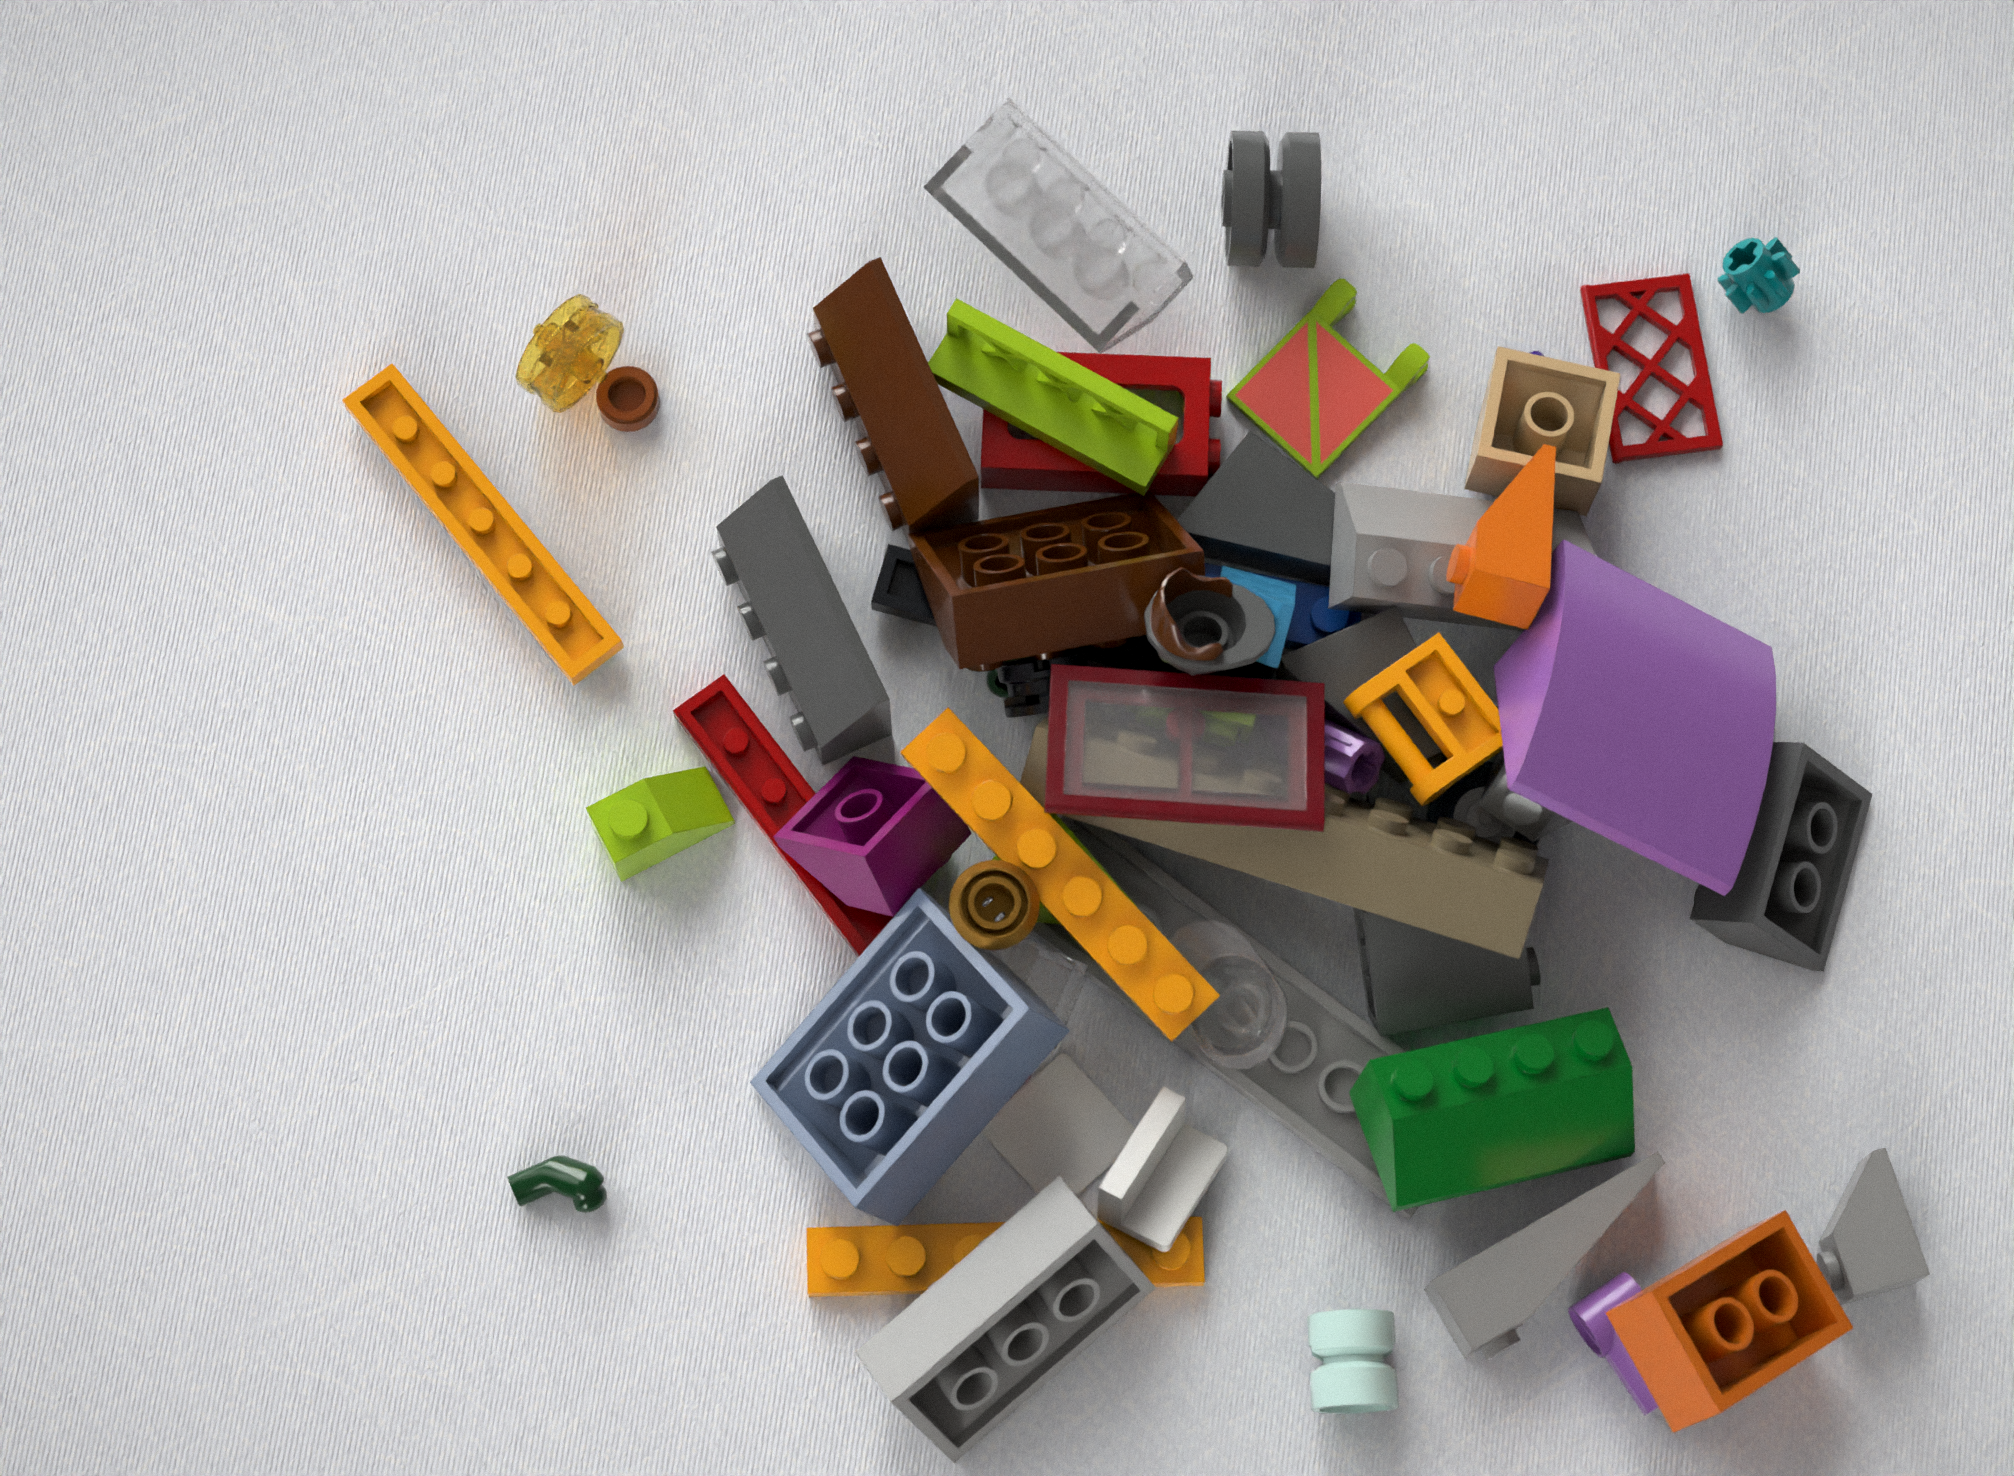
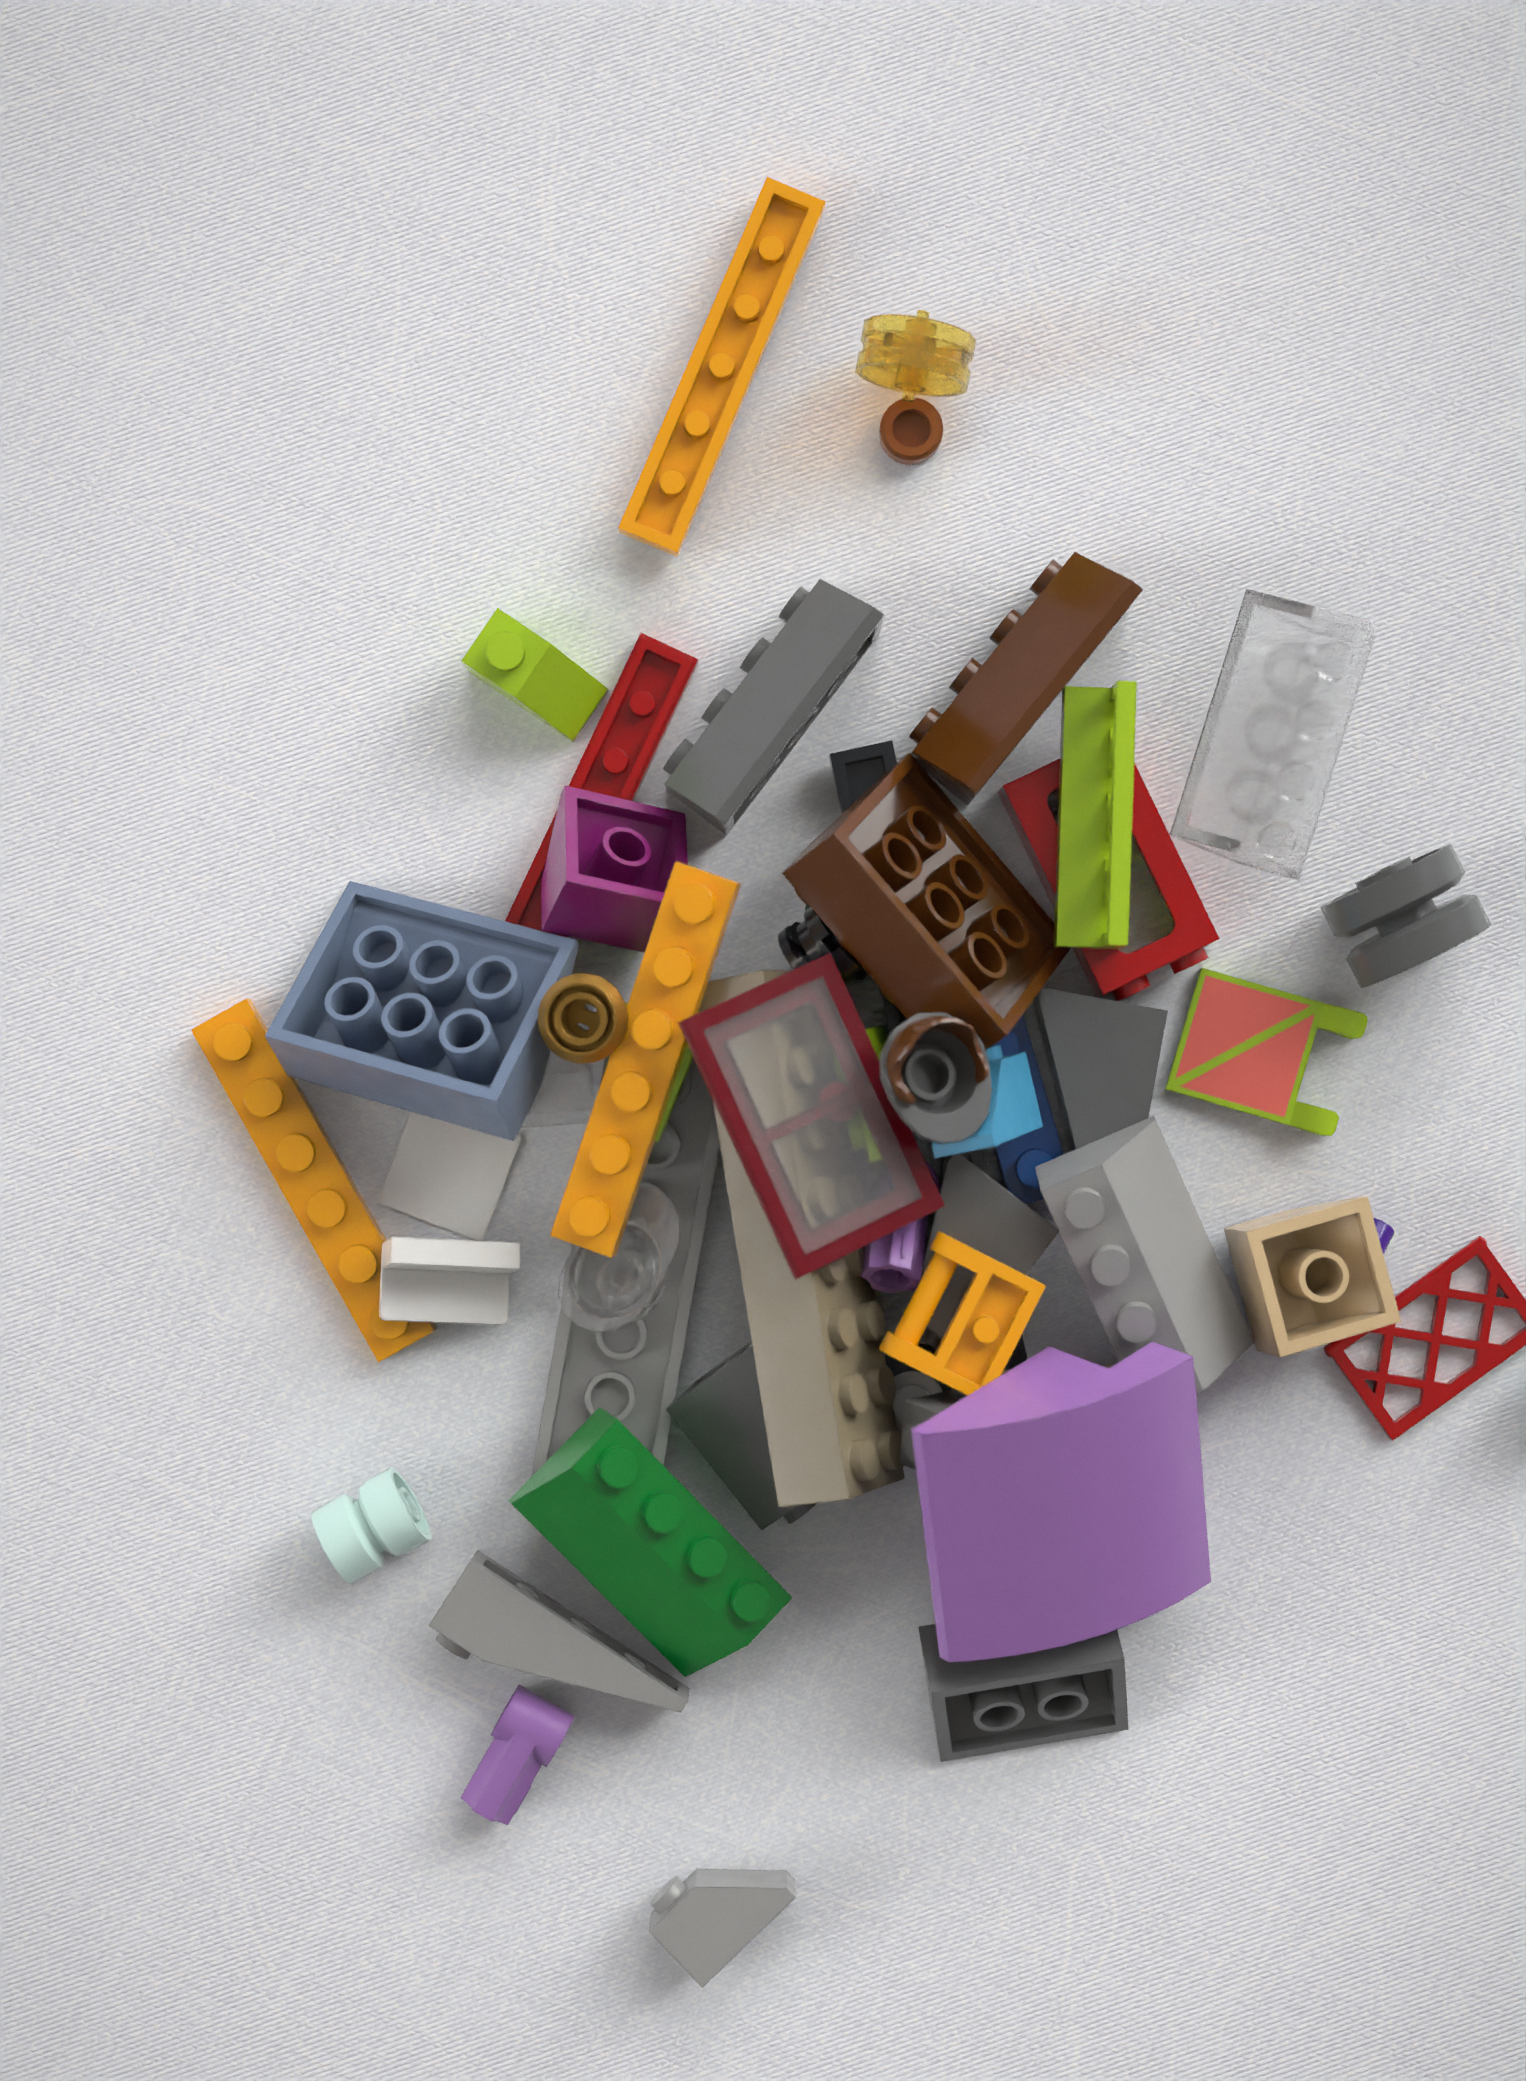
camera: 65 degrees right, 15 degrees up
dark green arm [507,1155,607,1213] -> none
light grey slope [855,1176,1156,1463] -> none
orange slope [1446,444,1556,630] -> none
orange brick [1605,1210,1853,1433] -> none

